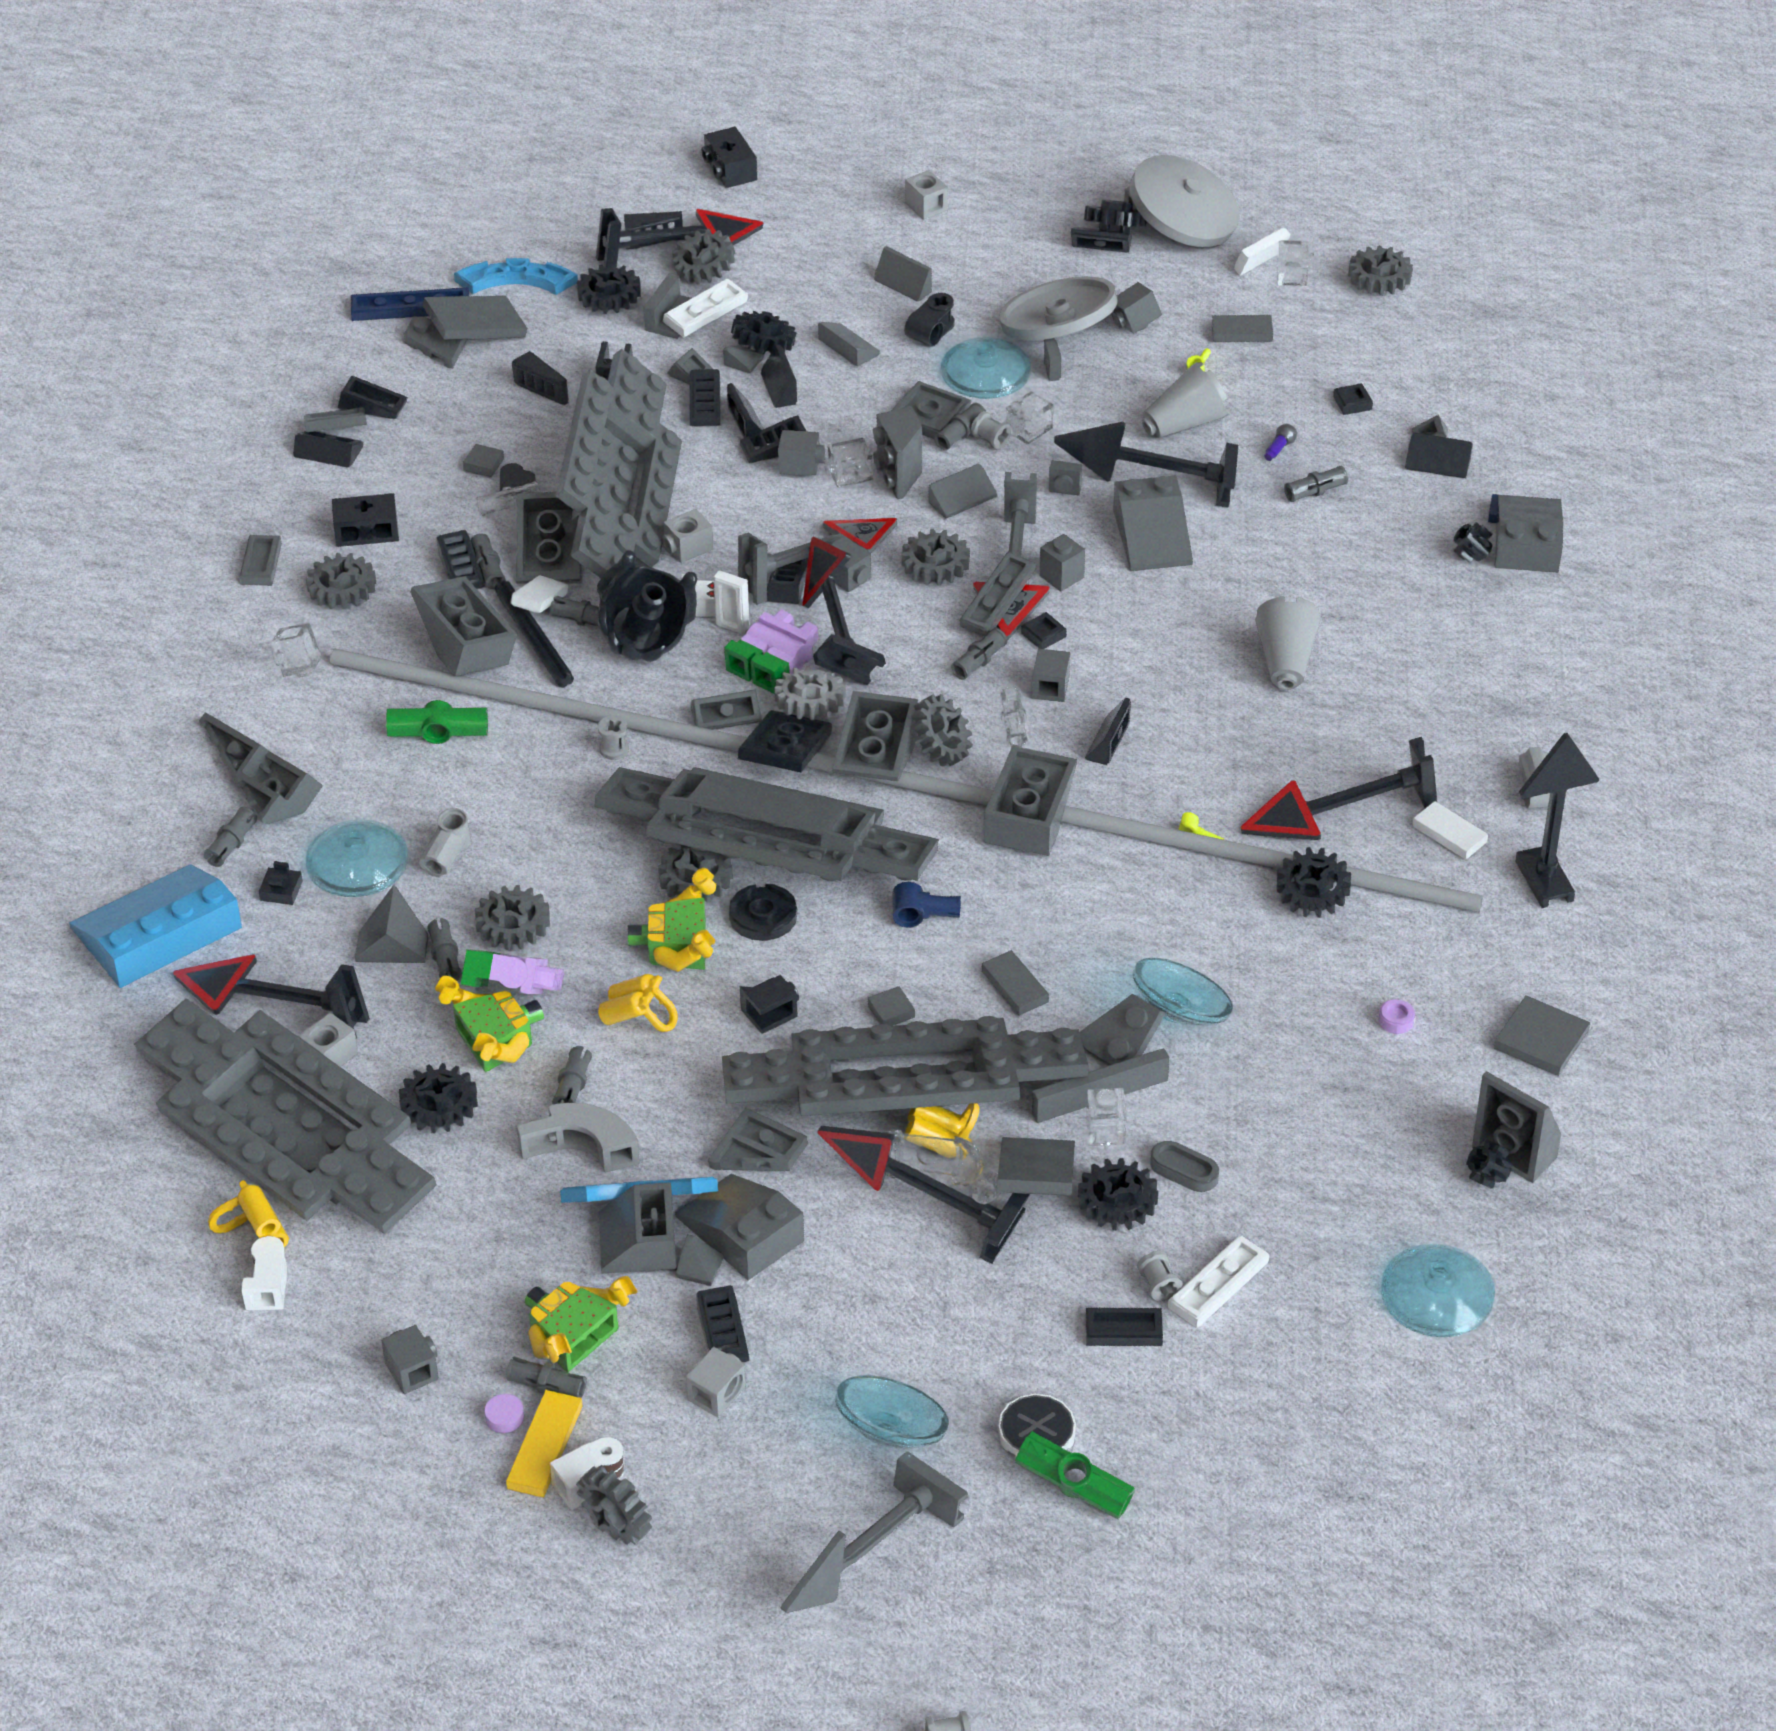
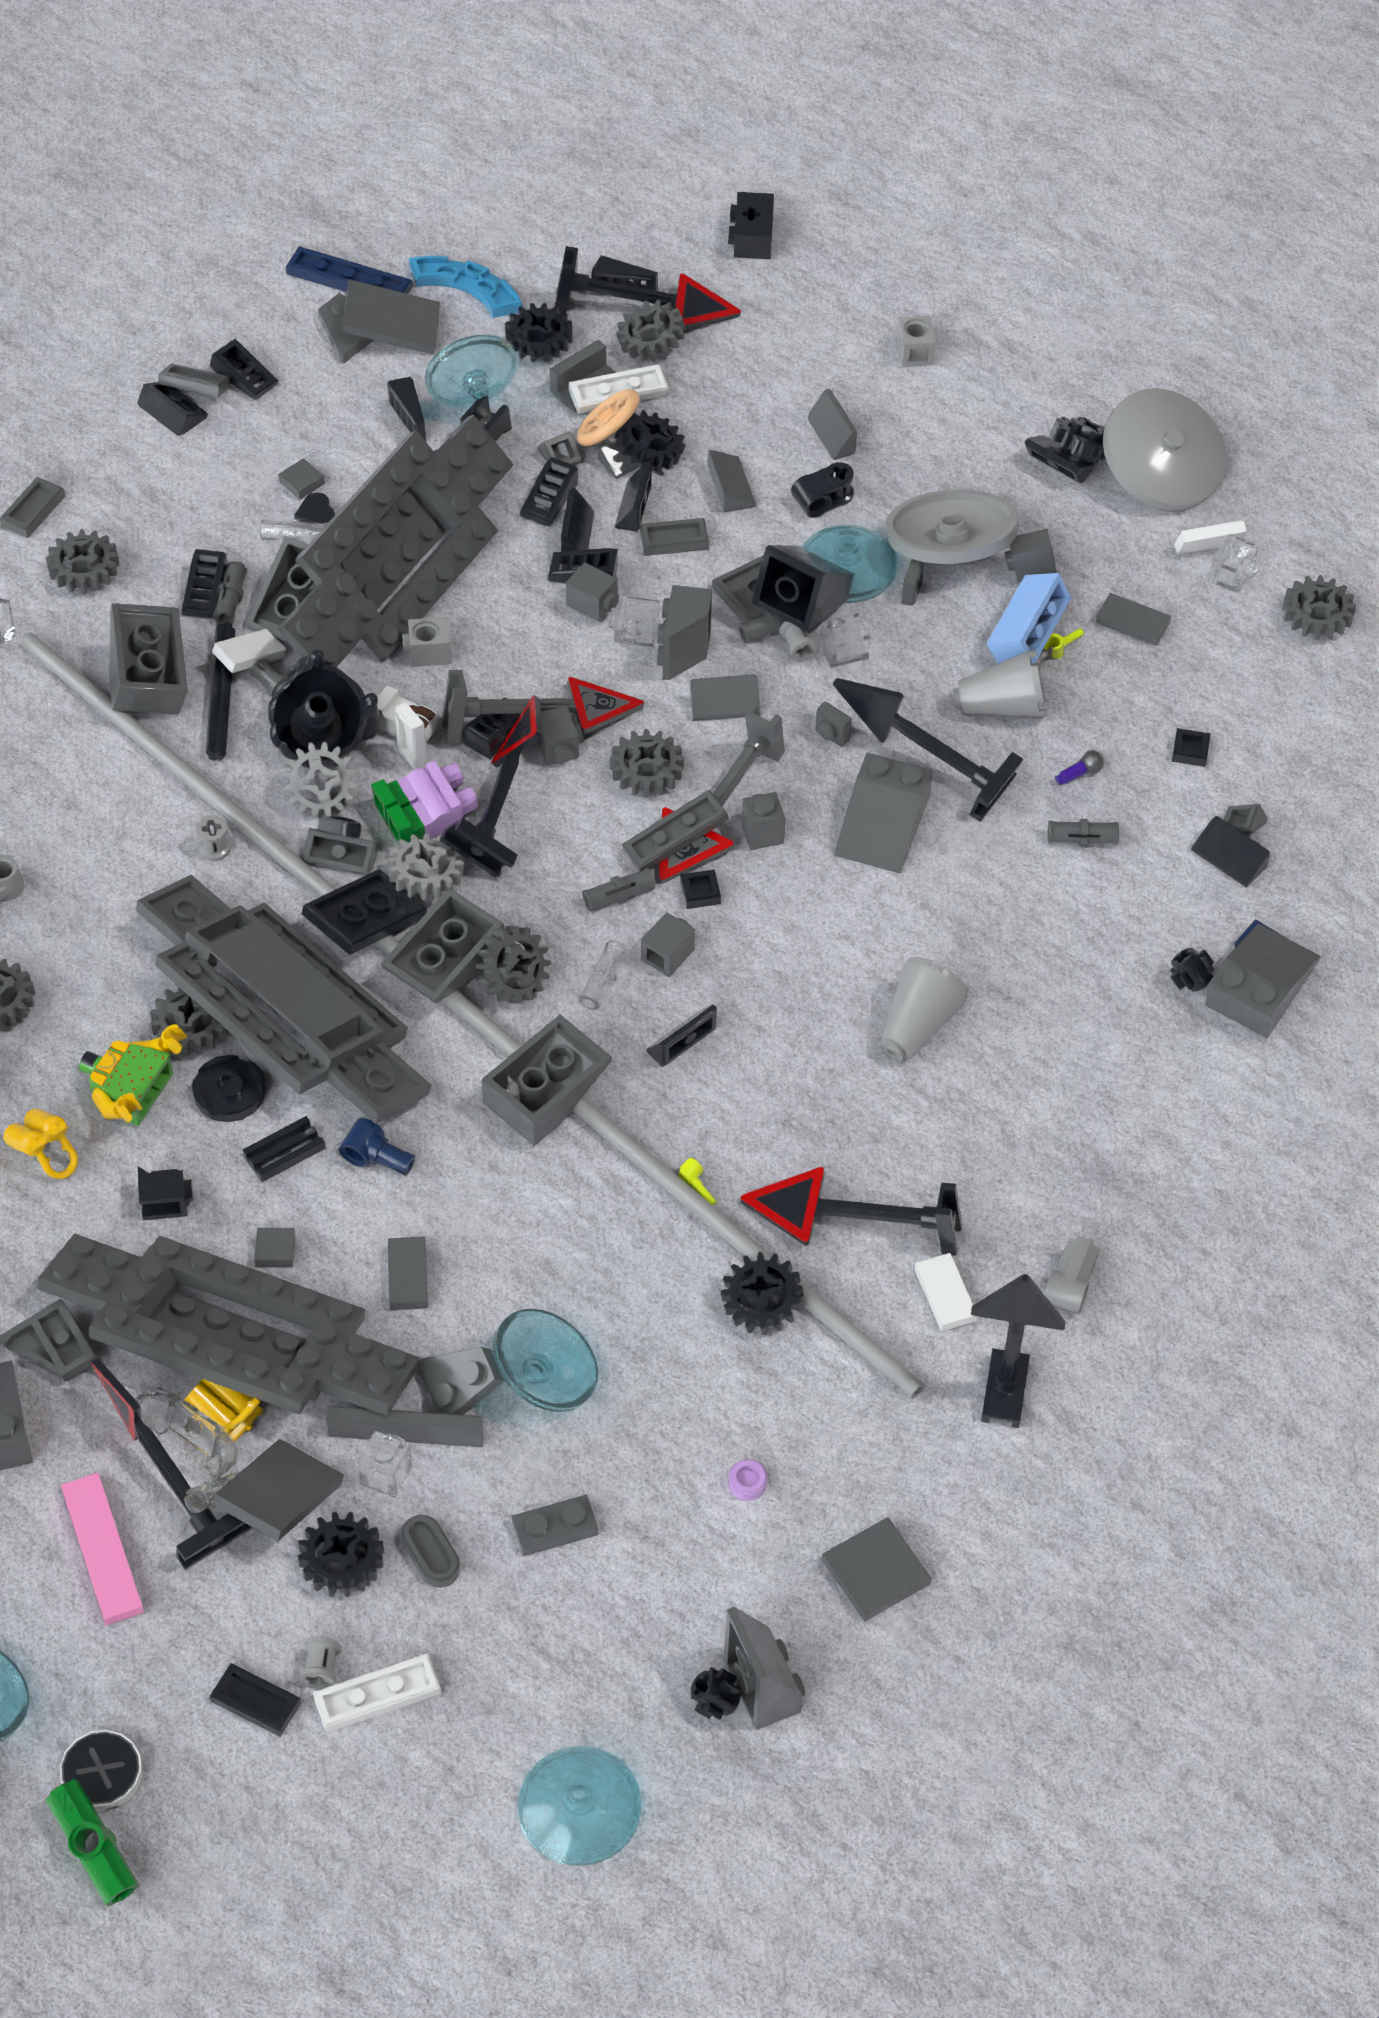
camera: 25 degrees right, 10 degrees up
black brick [332,493,399,547] -> none
green piece [386,700,488,744] -> none
none -> bright pink tile [61,1473,144,1626]
none -> black tile [242,1116,326,1182]
none -> light grey gear [282,742,357,817]
none -> black tile [317,816,362,838]
none -> clear light blue dish [424,335,519,407]
none -> dark grey plate [512,1494,598,1557]
none -> light nougat plate [577,389,640,446]
none -> dark grey tile [640,518,709,556]
none -> black slope [752,545,854,632]
none -> light blue brick [987,573,1072,664]

